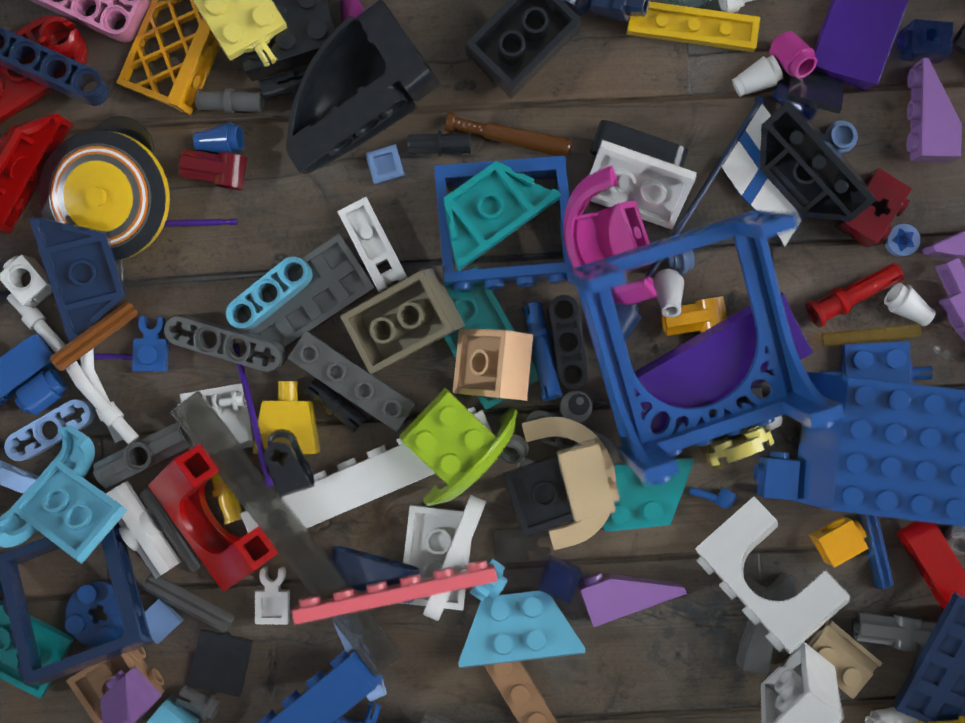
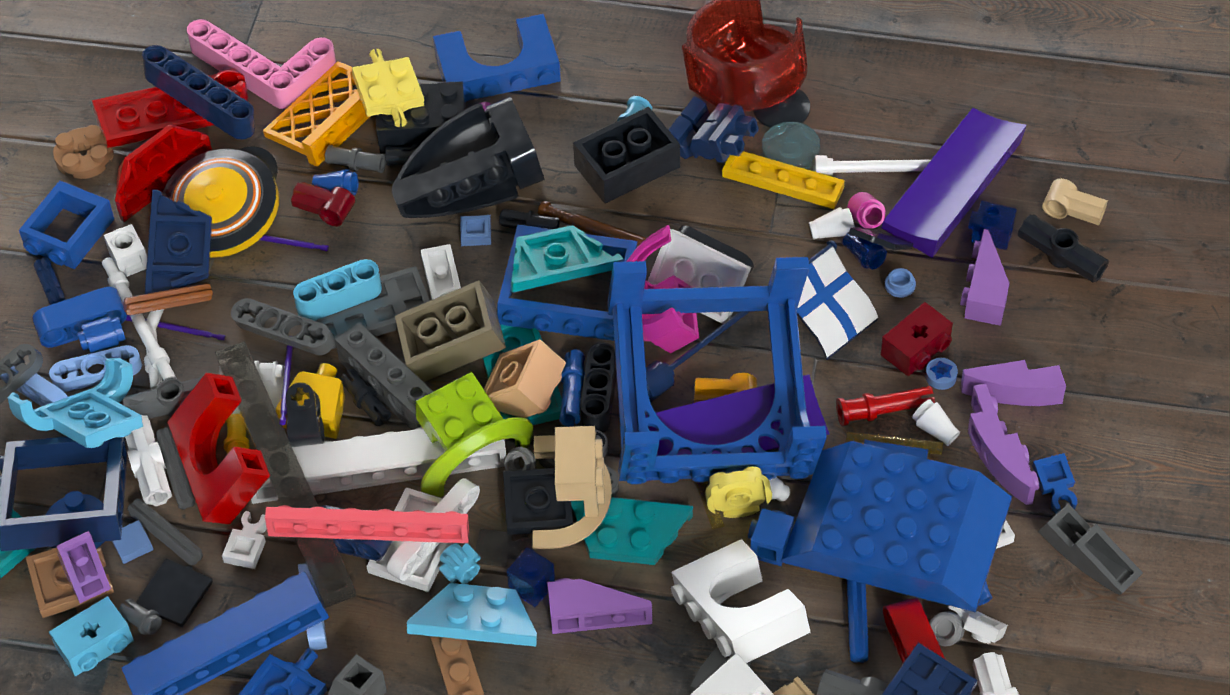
camera: 15 degrees right, 35 degrees down
blue plate [132,316,169,373] -> none
white cone [653,269,684,318] -> none
medium blue plate [667,250,695,275] -> none
blue hand [689,486,737,509] -> none
black wedge [759,101,877,222] -> none
light orange brick [809,516,868,568] -> none

